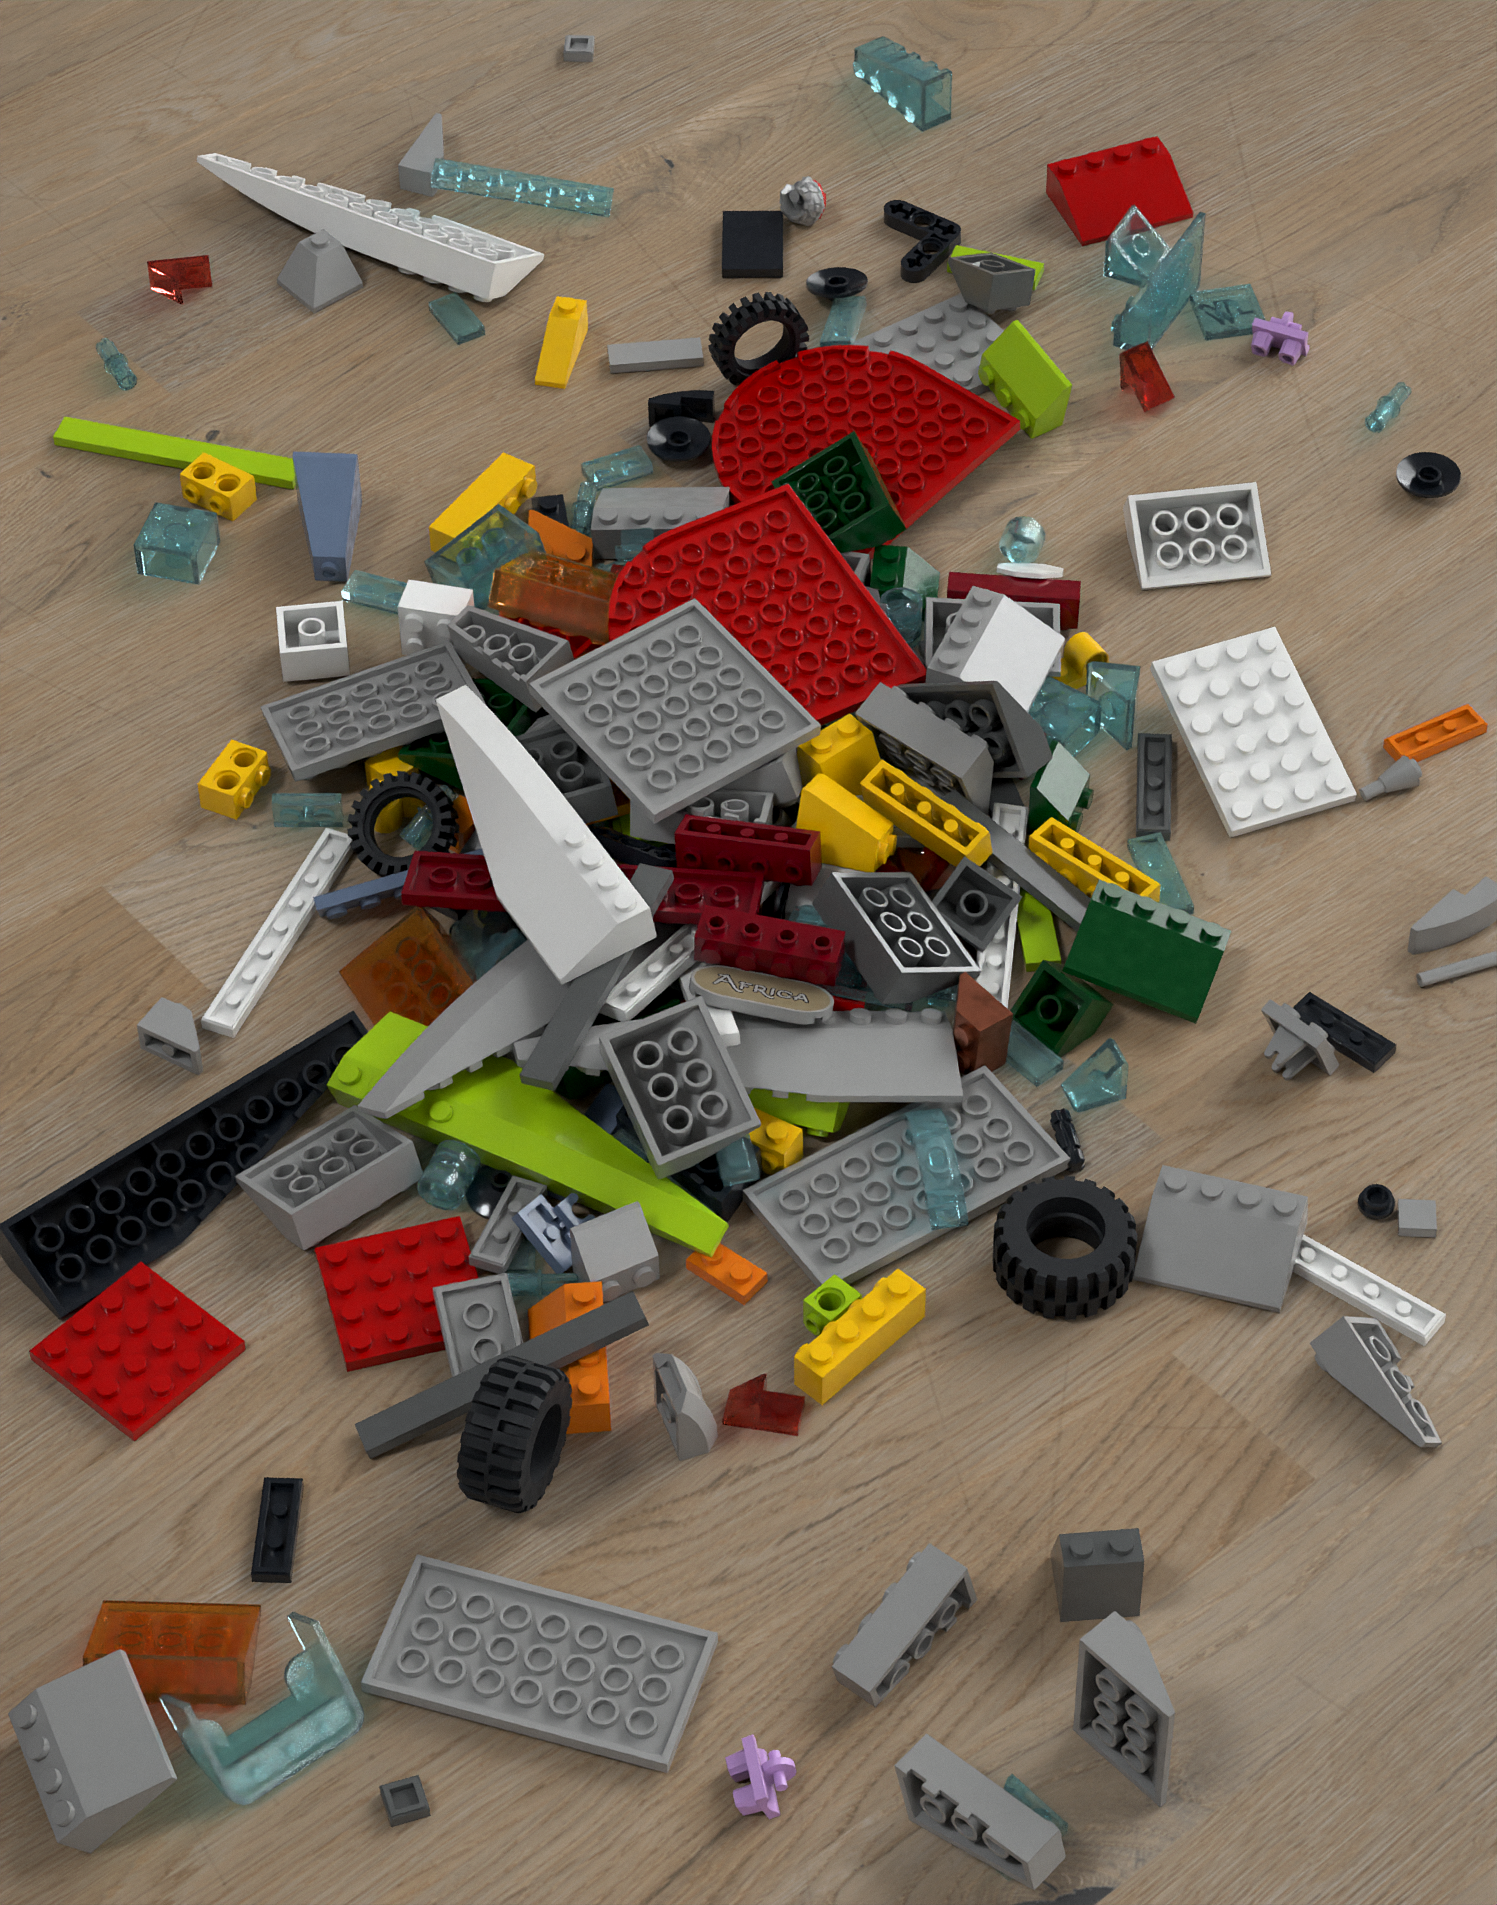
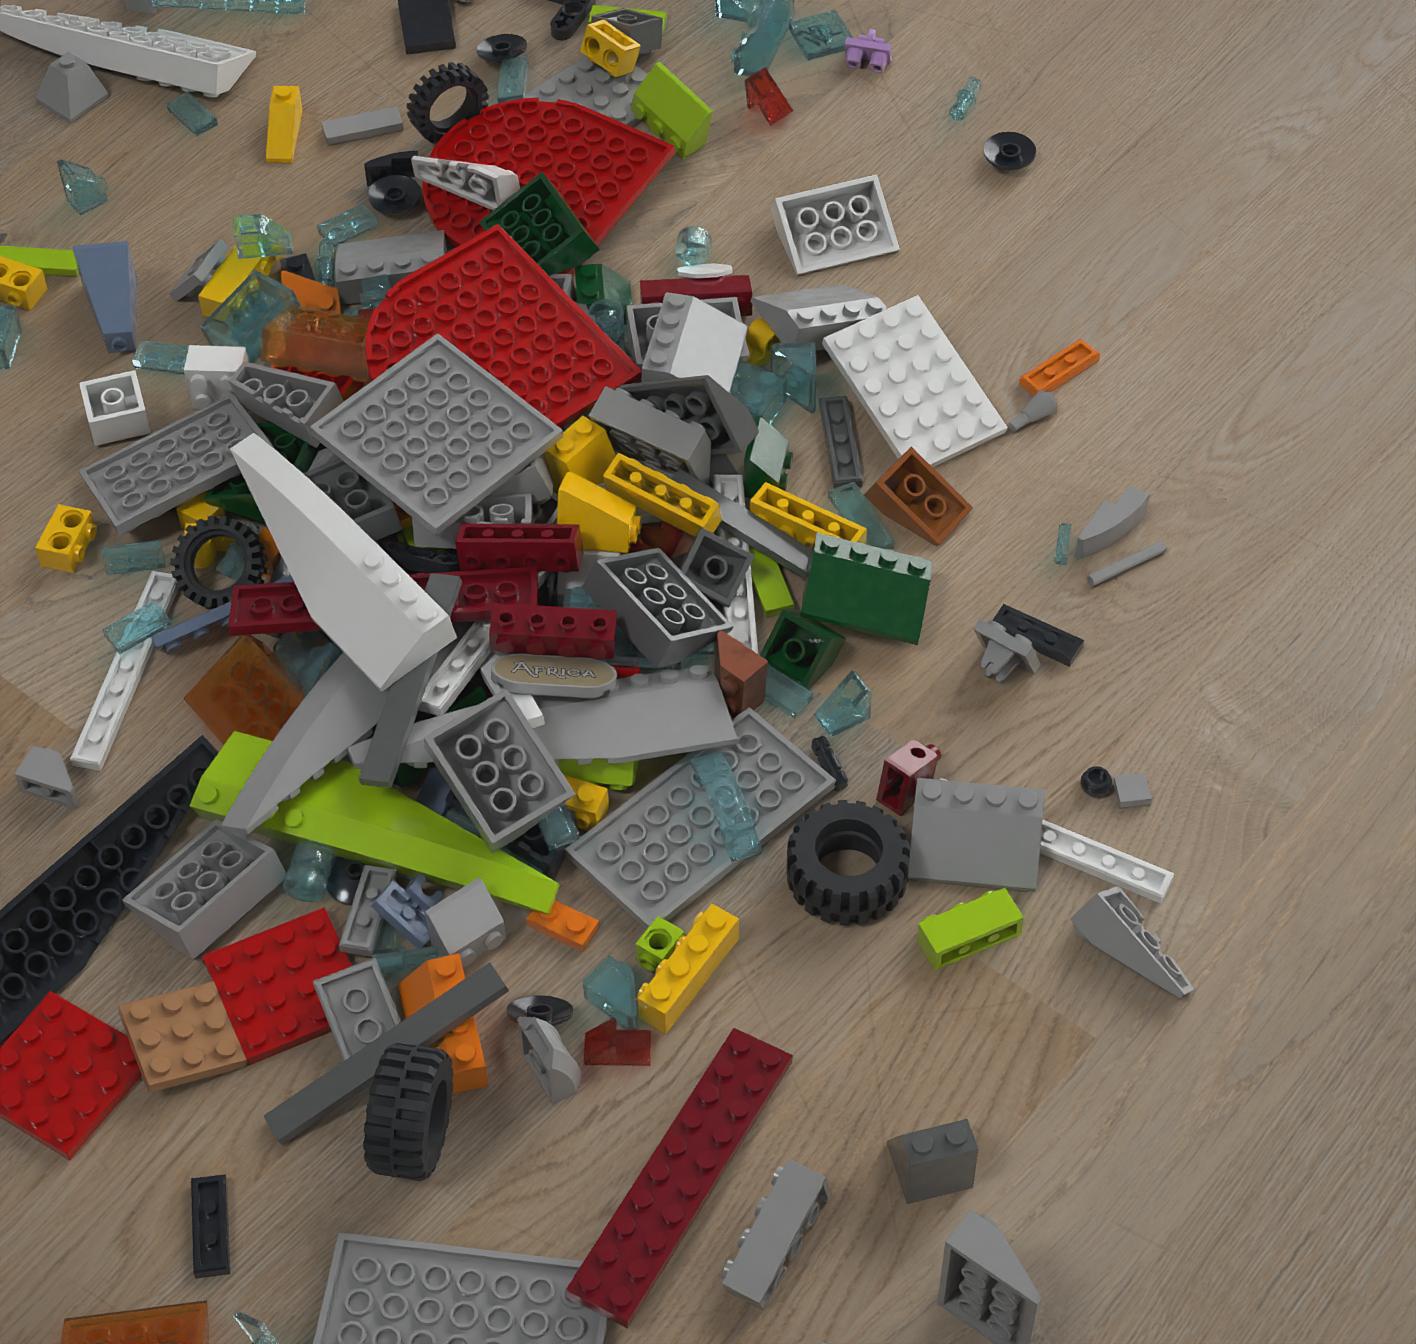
camera: 10 degrees left, 5 degrees up
none -> clear light blue slope [57,159,108,215]
none -> clear light blue tile [102,600,171,655]
none -> medium nougat plate [118,981,247,1093]
none -> light grey plate [169,239,228,301]
none -> clear light blue slope [233,214,293,259]
none -> white wedge [411,156,520,210]
none -> black dish [507,995,573,1026]
none -> dark red plate [565,1028,793,1329]
none -> yellow brick [580,20,641,77]
none -> clear light blue slope [583,955,638,1035]
none -> light grey slope [751,284,888,355]
none -> dark orange slope [864,446,973,547]
none -> dark red torso [876,740,941,816]
none -> lime brick [917,888,1024,970]
none -> clear light blue tile [1055,523,1071,565]

